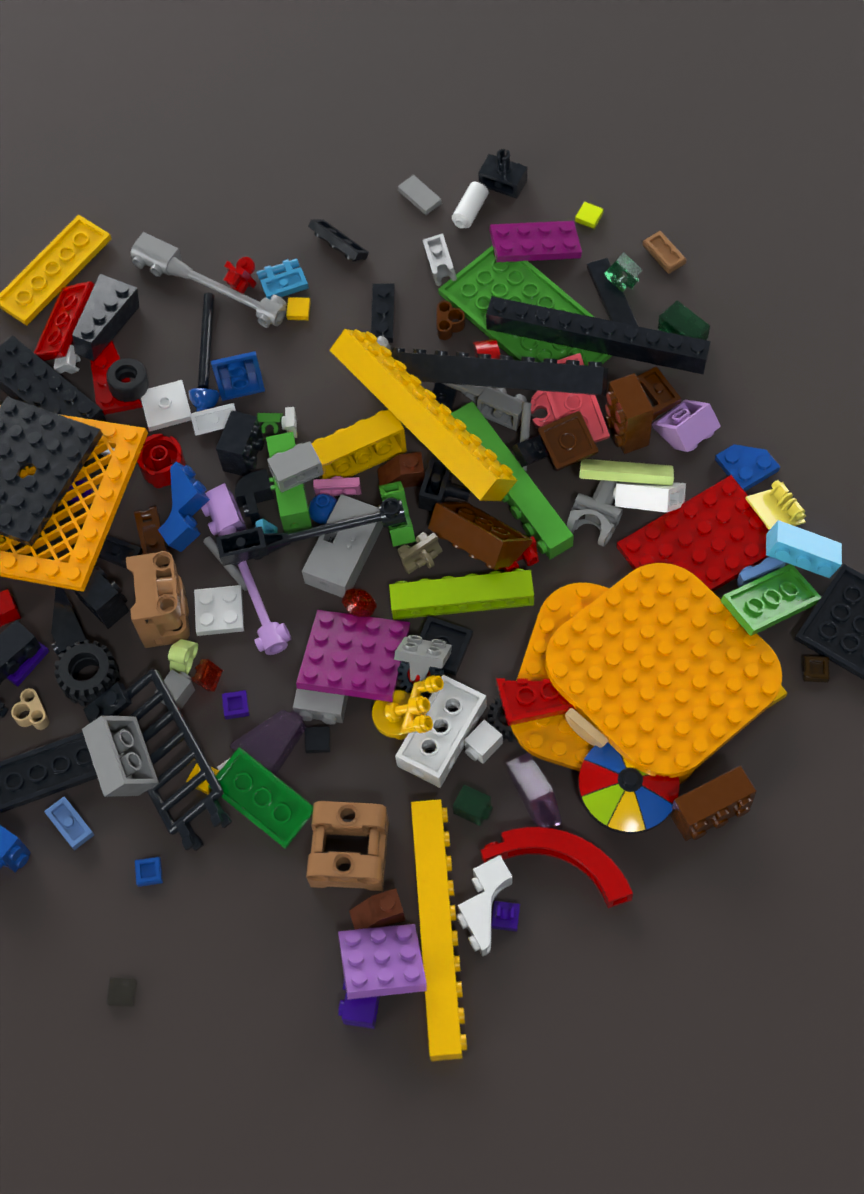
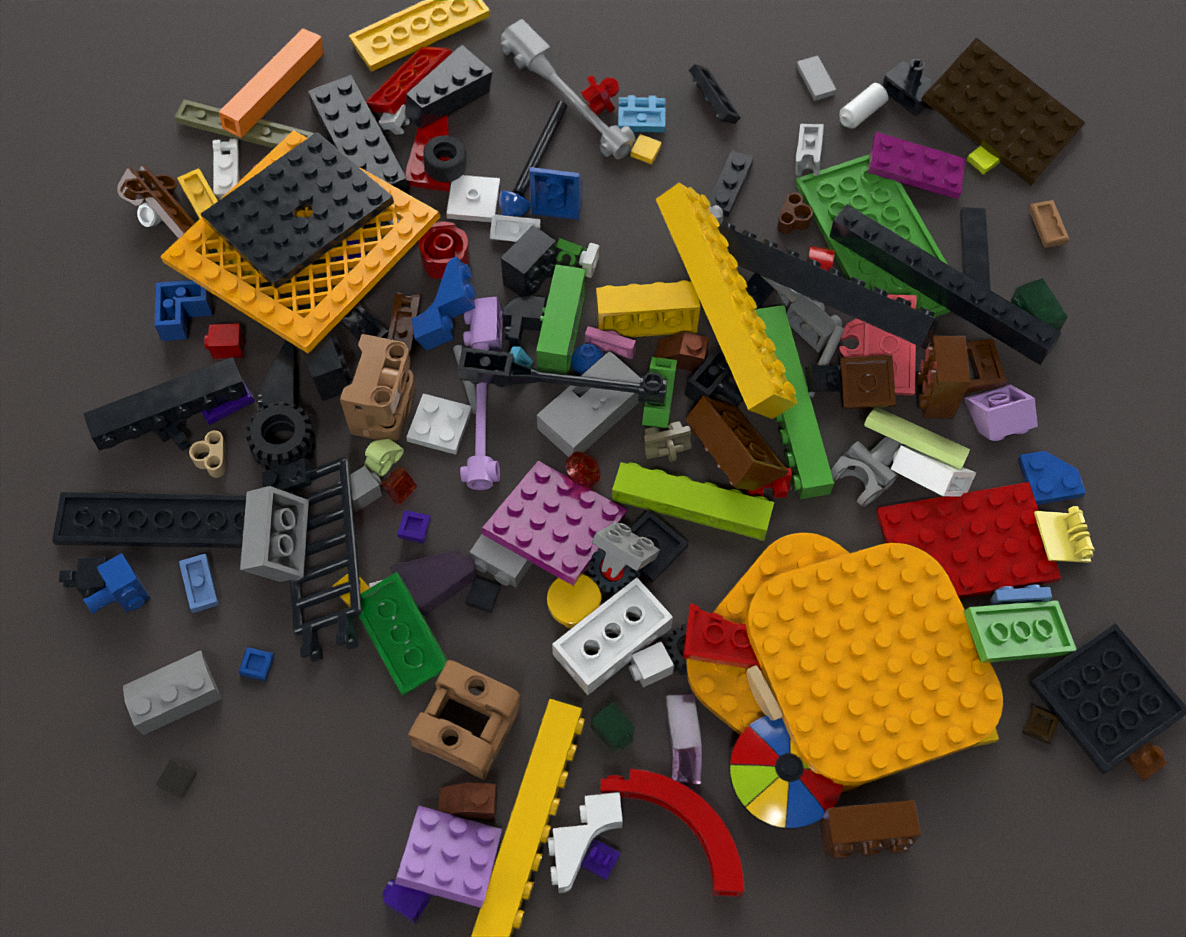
camera: 15 degrees right, 0 degrees up
light grey brick [267,441,324,493] -> none
yellow piece [385,675,444,734] -> none
clear green brick [603,252,642,292] -> none
medium azure brick [766,520,842,578] -> none
none -> light grey slope [123,650,222,735]
none -> dark brown plate [921,37,1086,186]

